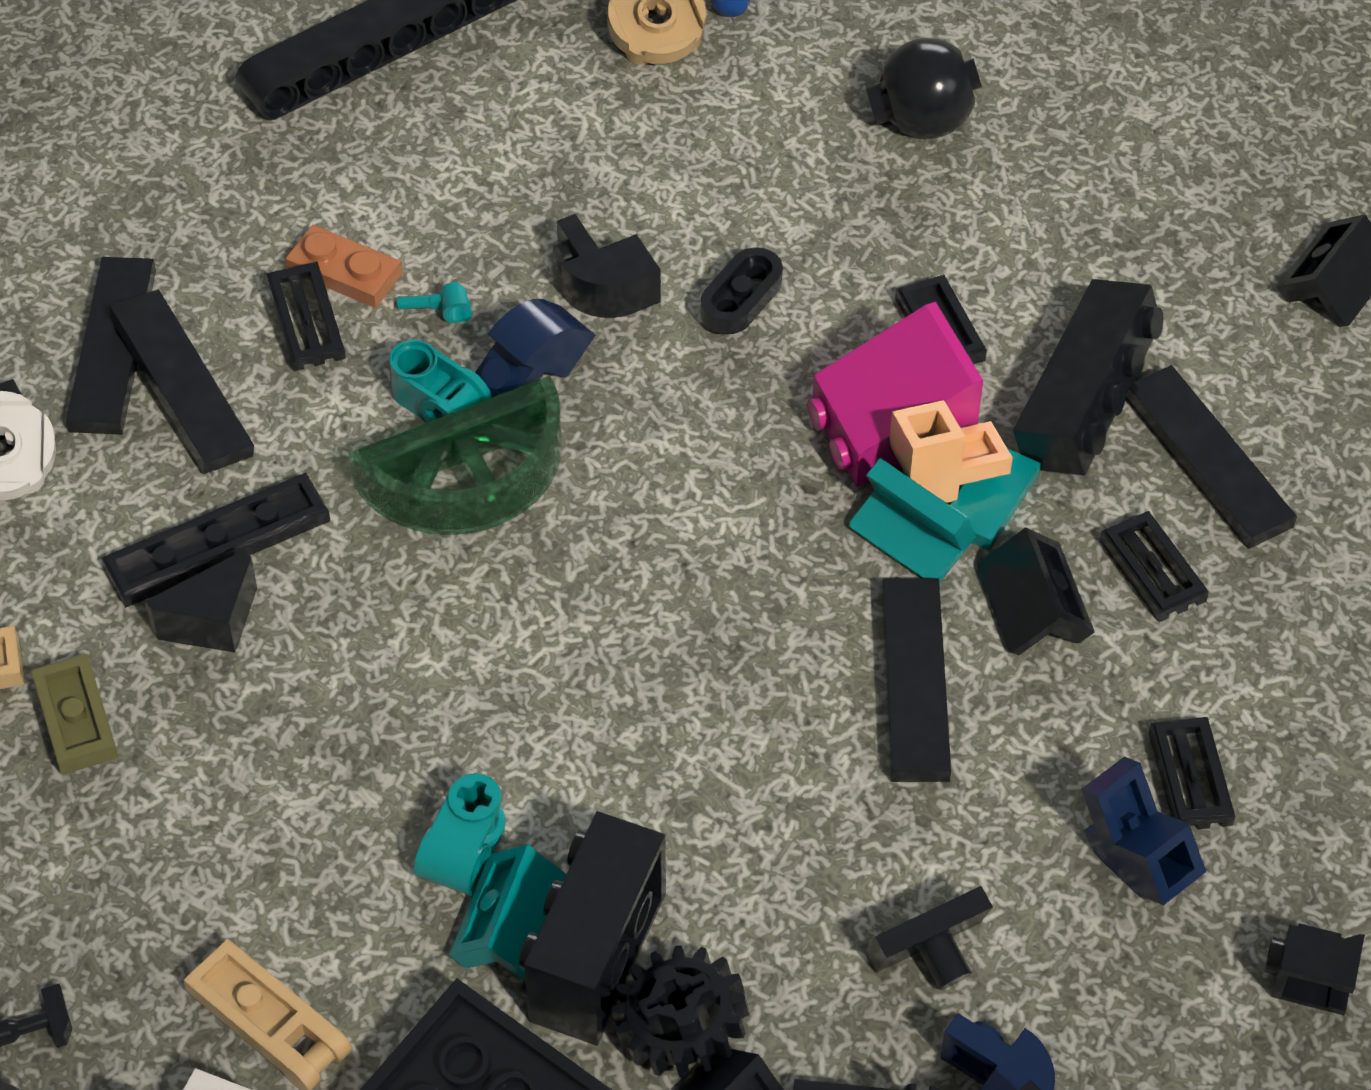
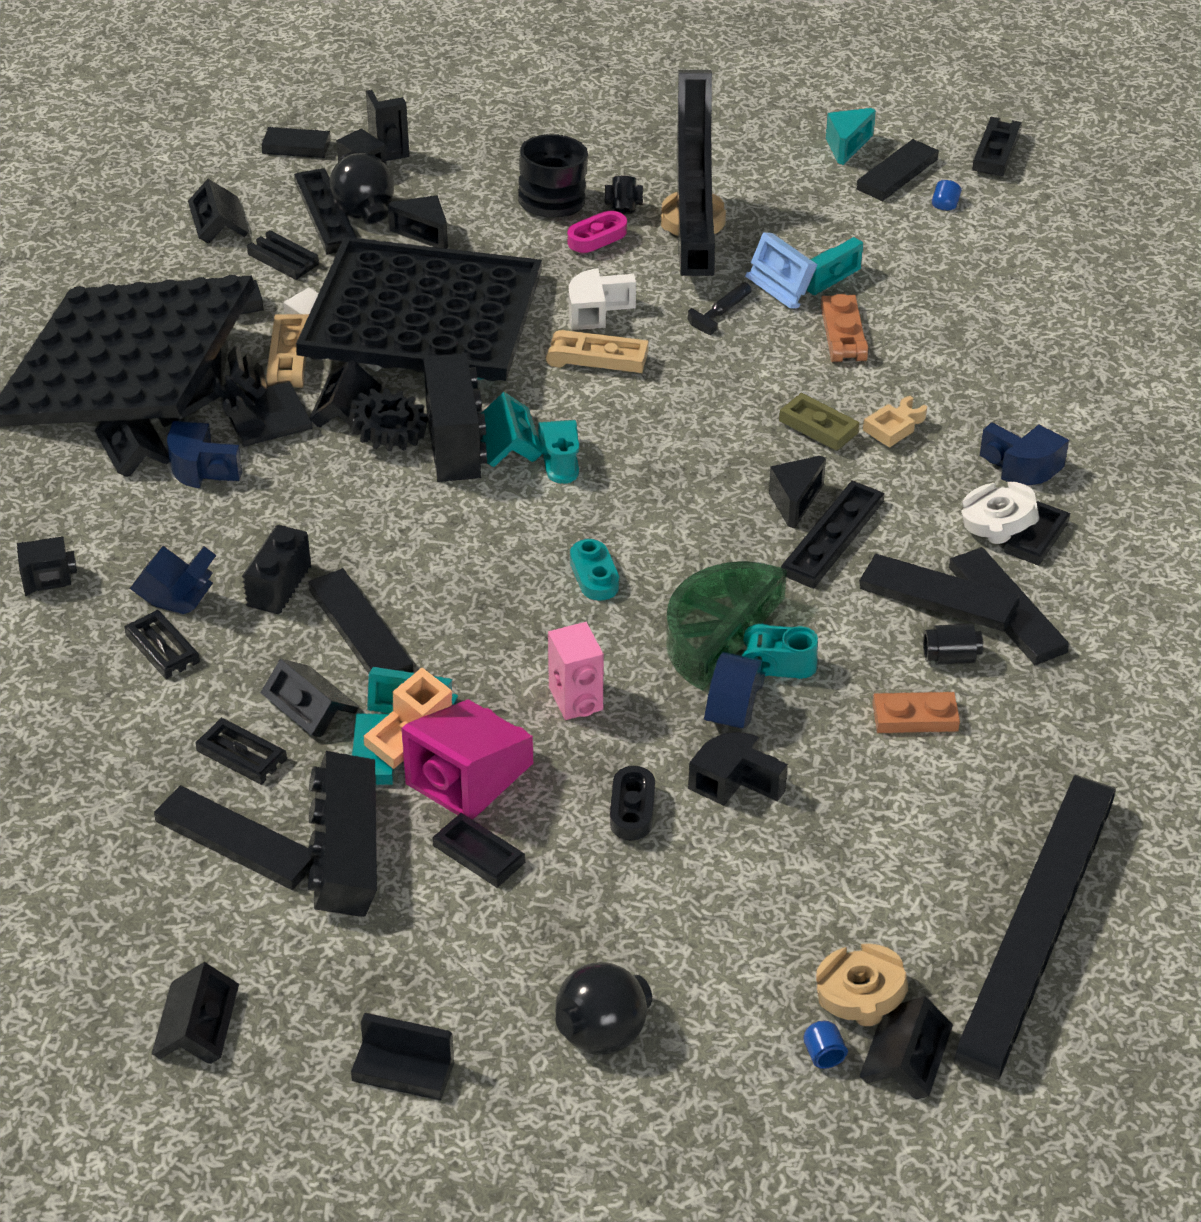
camera: 150 degrees right, 10 degrees down
black tile [266,261,346,372] -> none
teal hand [397,282,472,323] -> none
black tile [864,886,993,990] -> none
none -> black brick [242,525,312,614]
none -> black panel [351,1013,454,1101]
none -> bright pink brick [548,622,604,720]
none -> teal plate [570,539,619,601]
none -> black brick [923,623,983,665]

